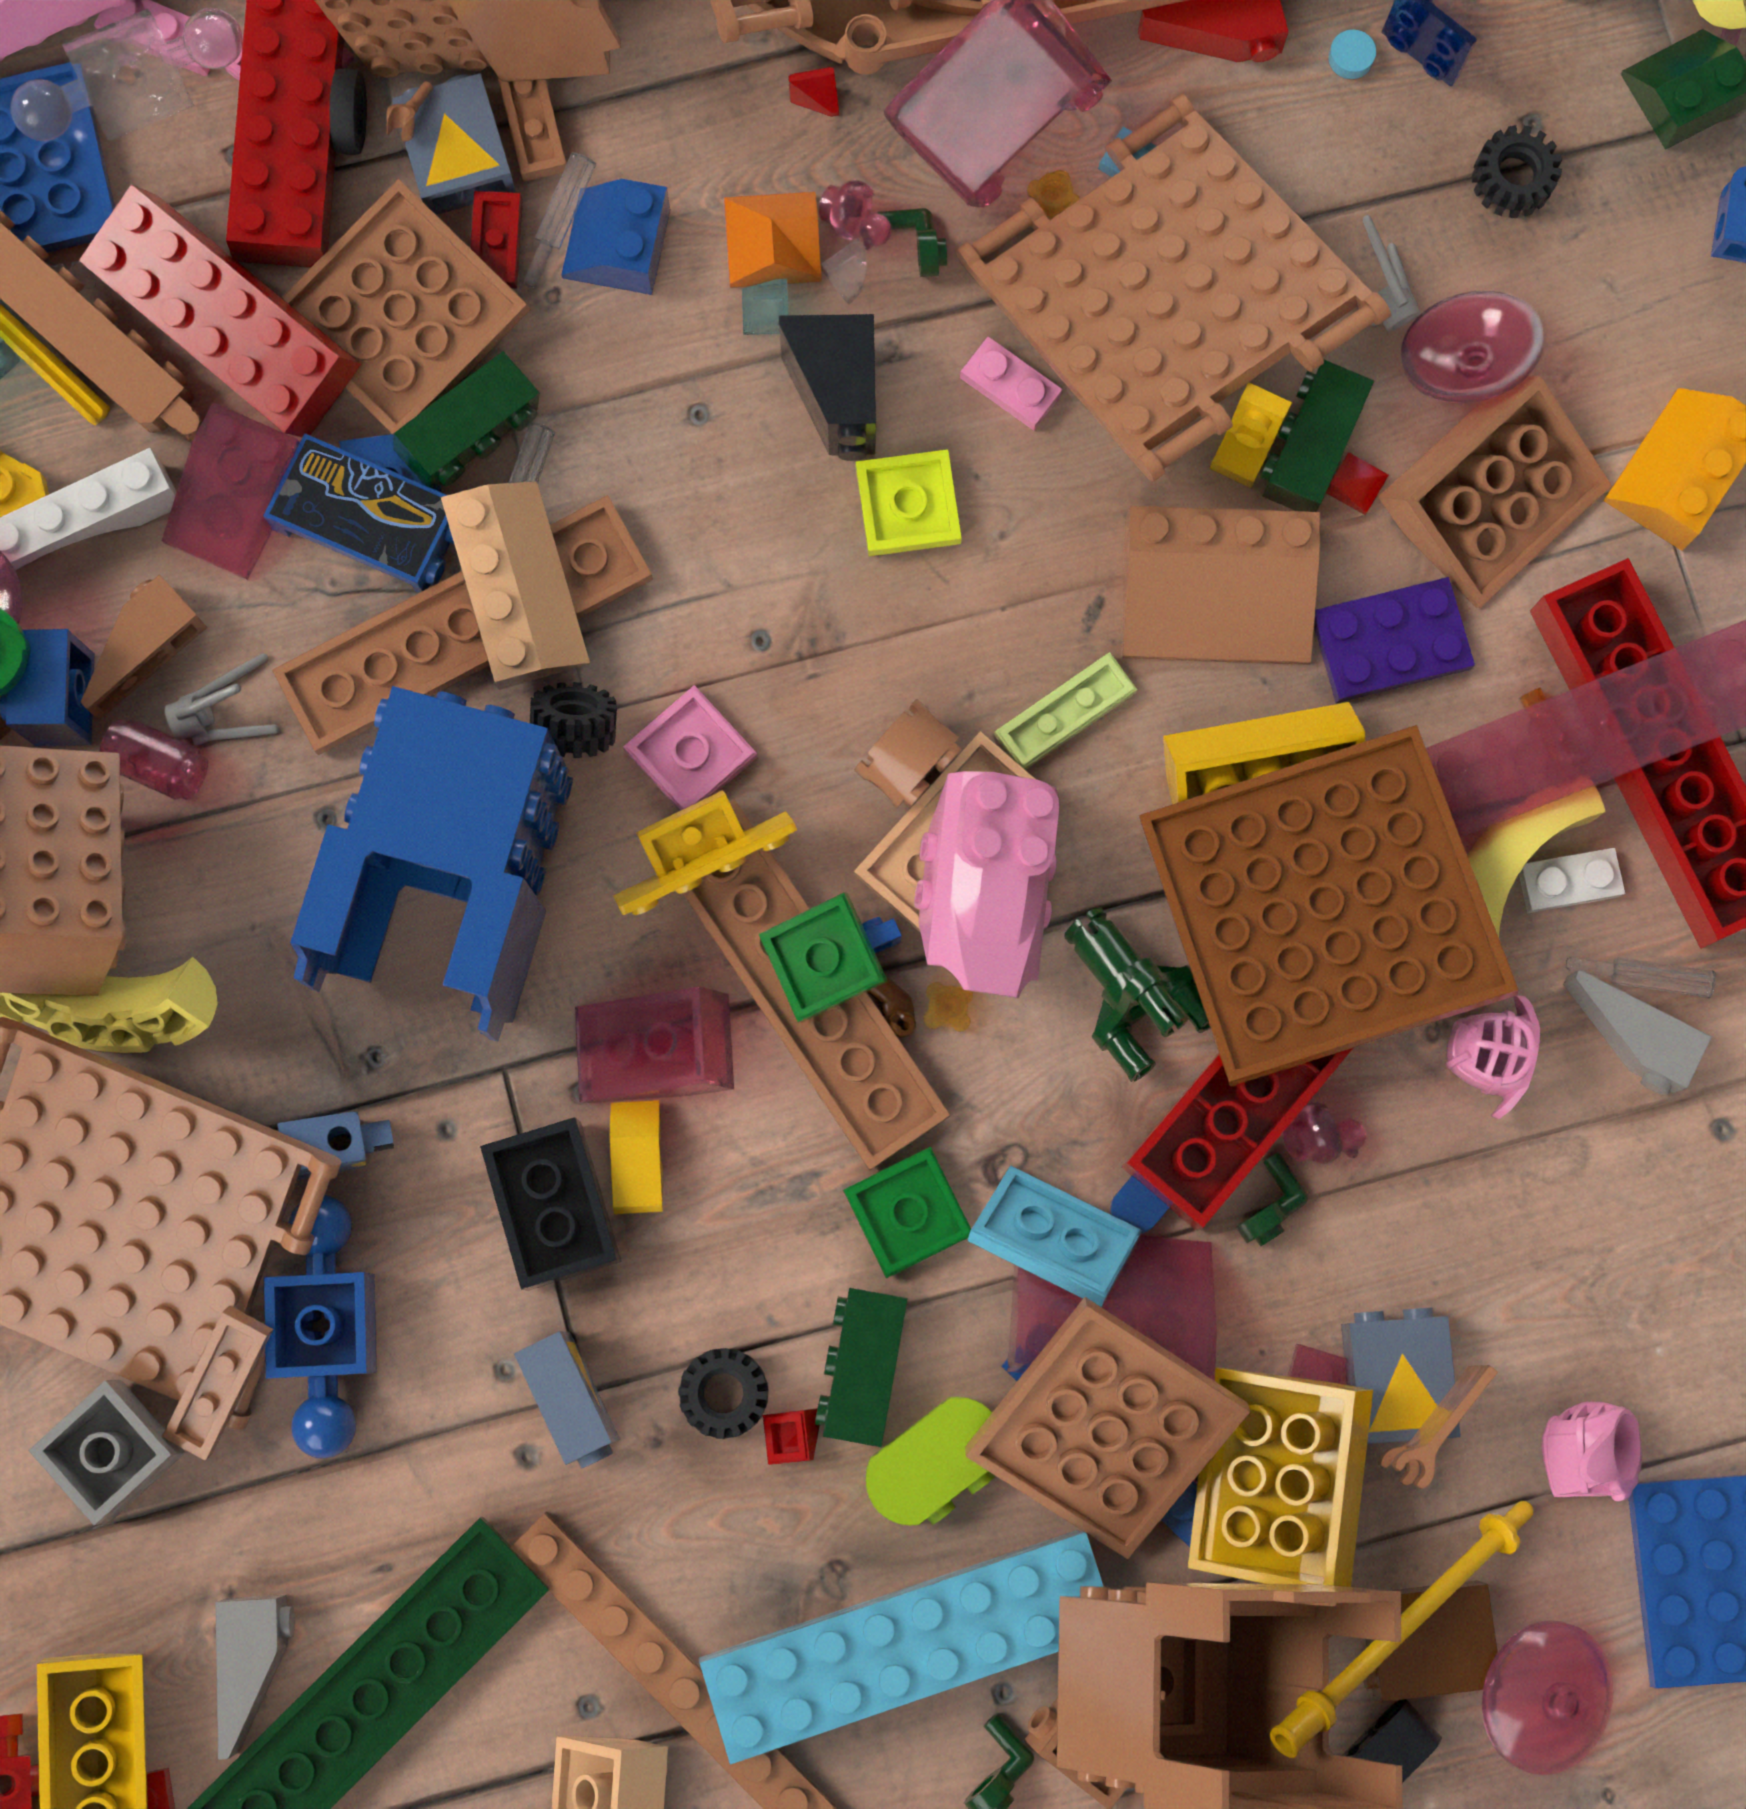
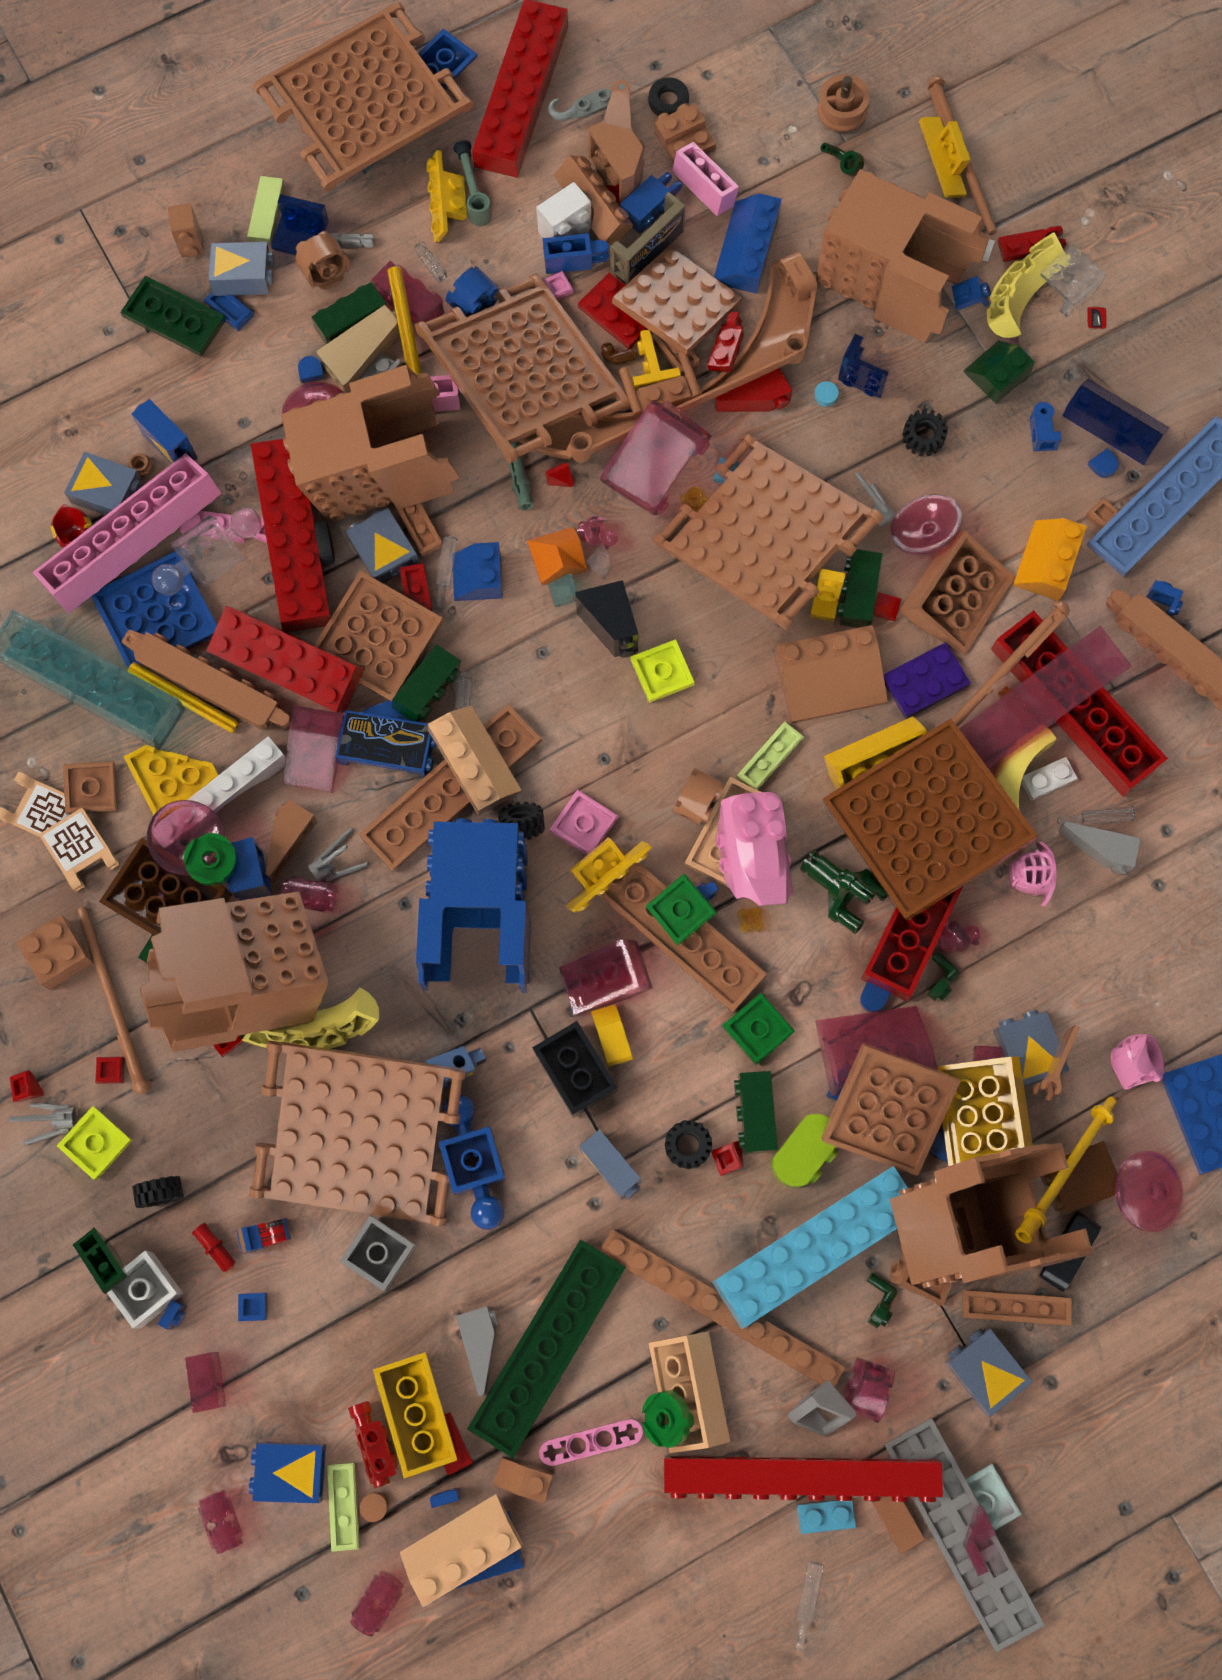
camera: 10 degrees left, 5 degrees down
nougat plate [162,1305,273,1461] -> none
nougat hand [386,81,433,142] -> none
reddish brown arm [867,976,916,1038] -> none
dark green plate [877,208,947,277] -> none
bright pink plate [960,337,1063,431] -> none
medium azure tile [967,1165,1142,1307] -> none
none -> sand green pin [508,441,534,511]
none -> nougat bar [952,601,1070,727]

